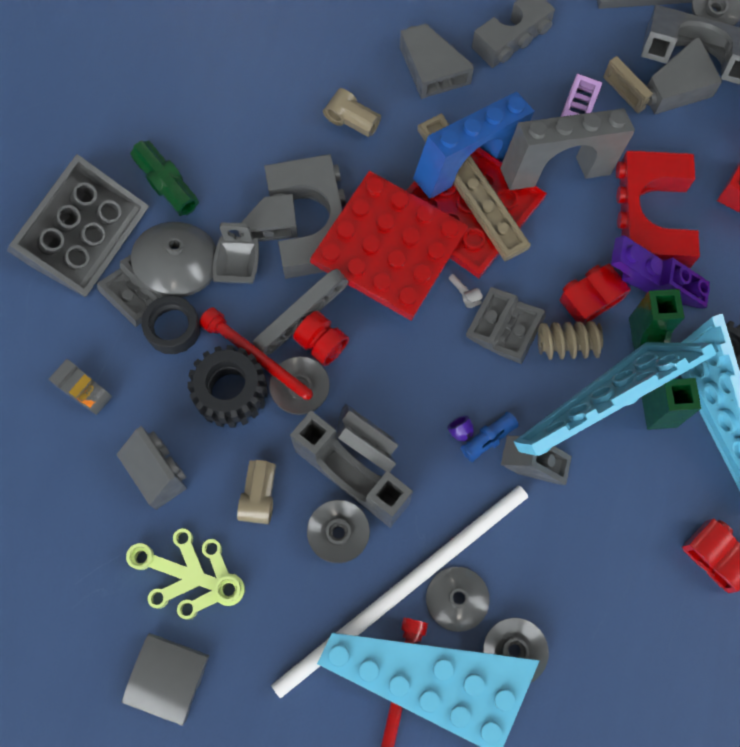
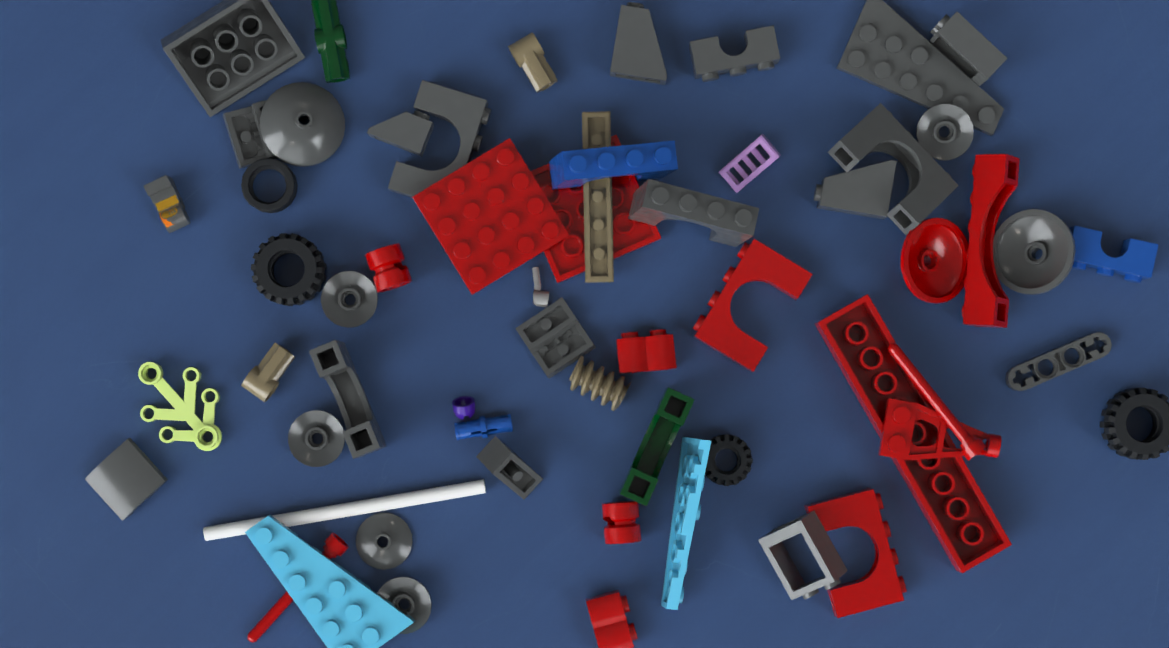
camera: 35 degrees right, 15 degrees up
dark grey slope [117,426,187,510] -> none
red piece [199,307,313,400] -> none
dark grey piece [213,222,259,284] -> none
dark grey beam [253,269,348,355] -> none
dark grey slope [337,404,398,472] -> none
medium azure wing [513,342,716,456] -> none
dark tan tile [603,56,653,114] -> none
dark purple slope [611,235,710,309] -> none
none -> red wheel [602,501,641,544]

